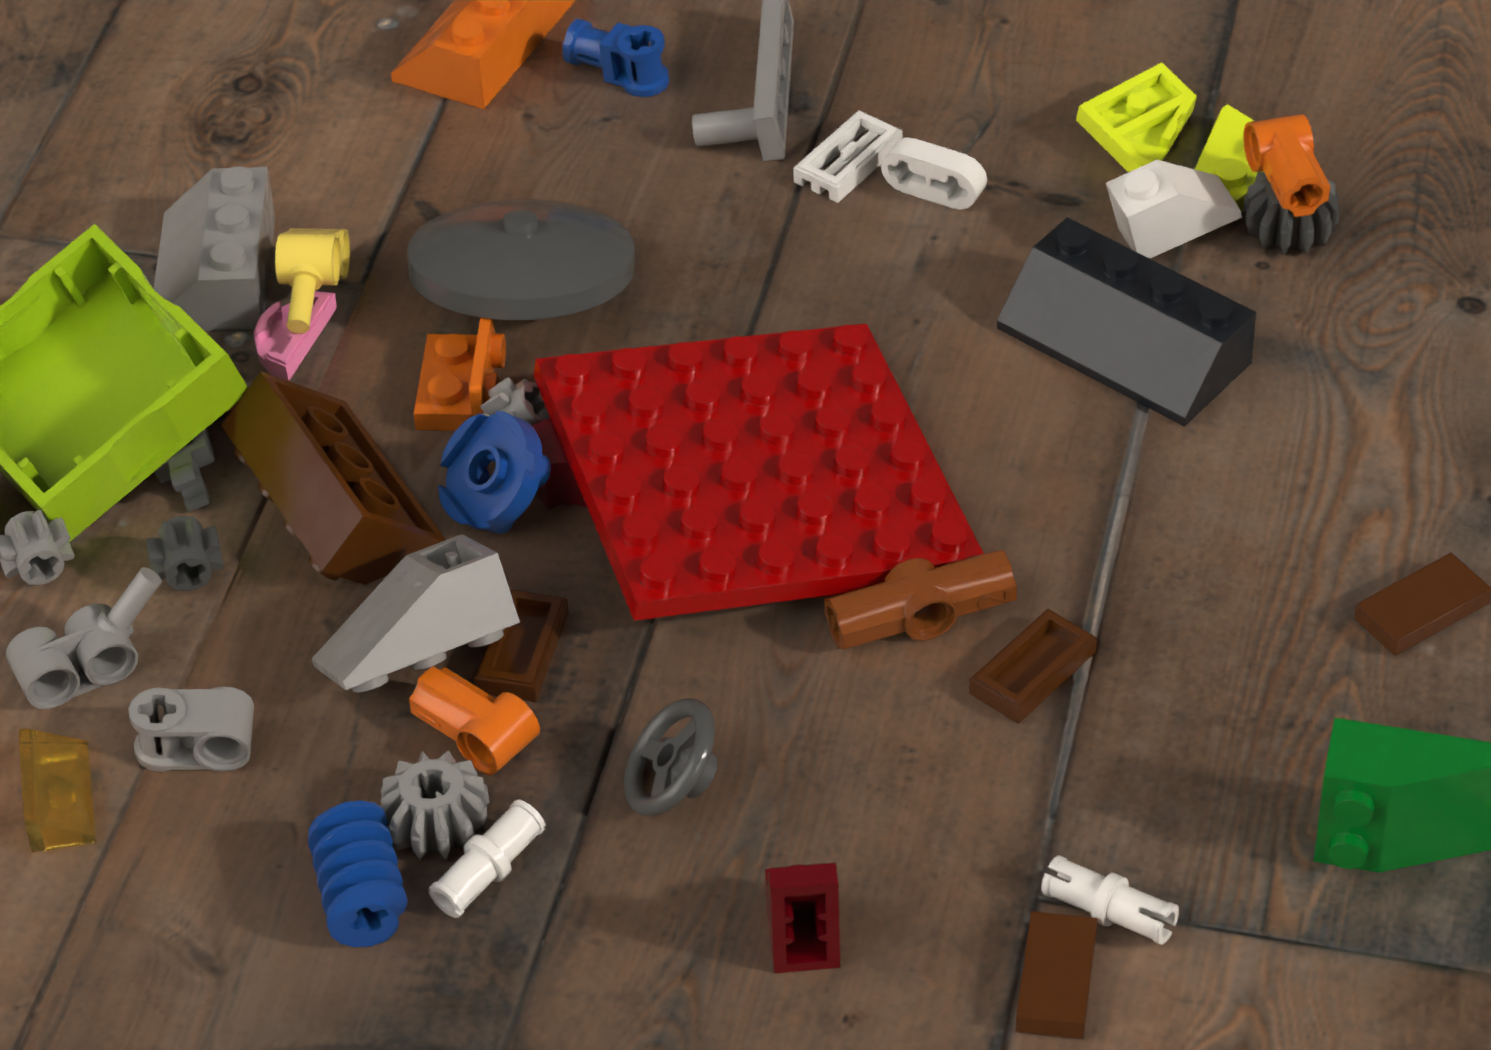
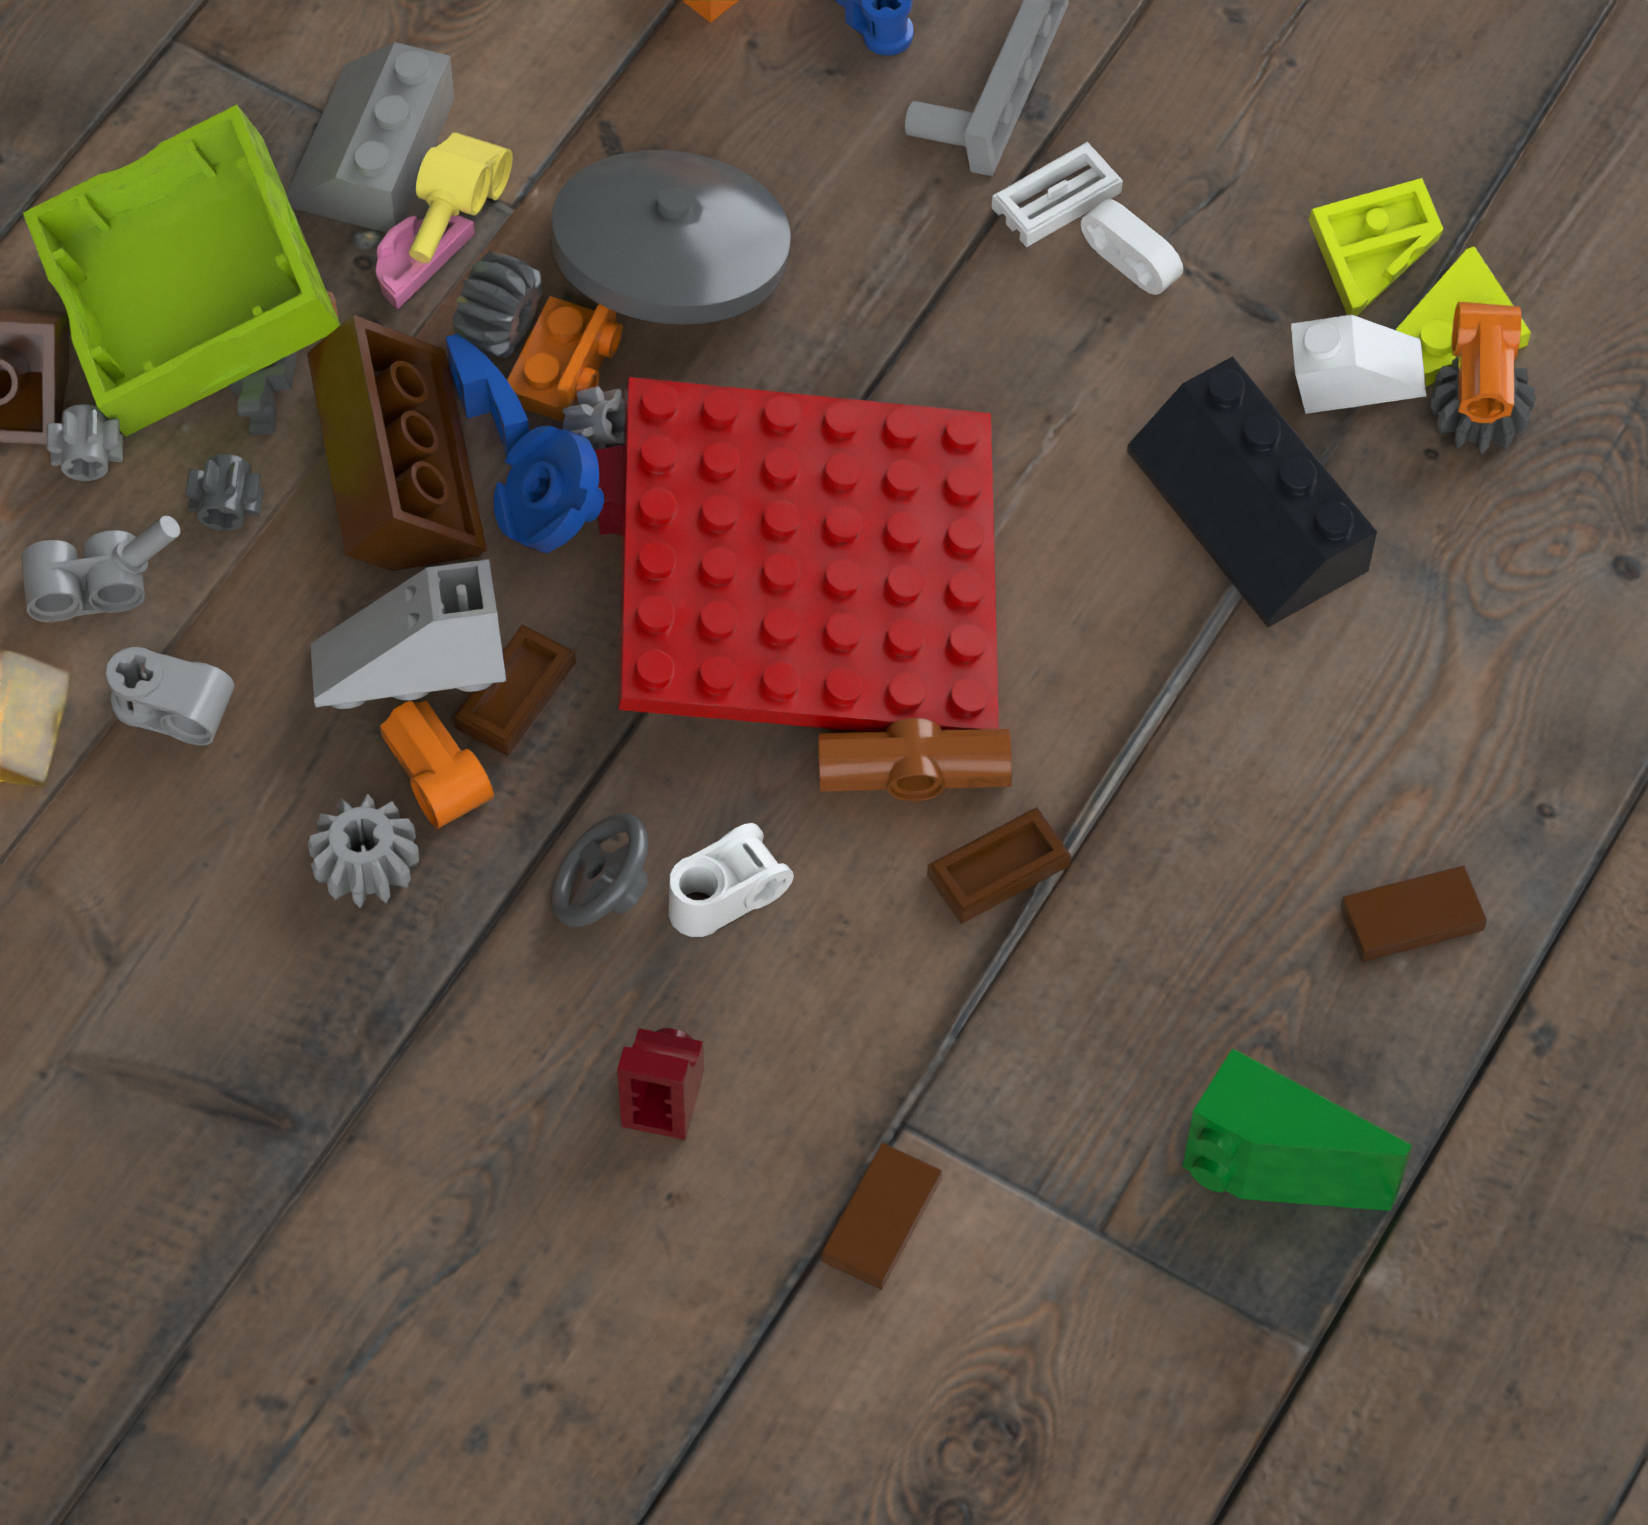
camera: 15 degrees right, 15 degrees up
blue piece [307,800,408,947] -> none
white pin [429,800,545,918] -> none
white pin [1041,855,1179,945] -> none
none -> blue slope [446,334,529,457]
none -> dark grey gear [452,252,542,359]
none -> white piece [668,823,794,937]

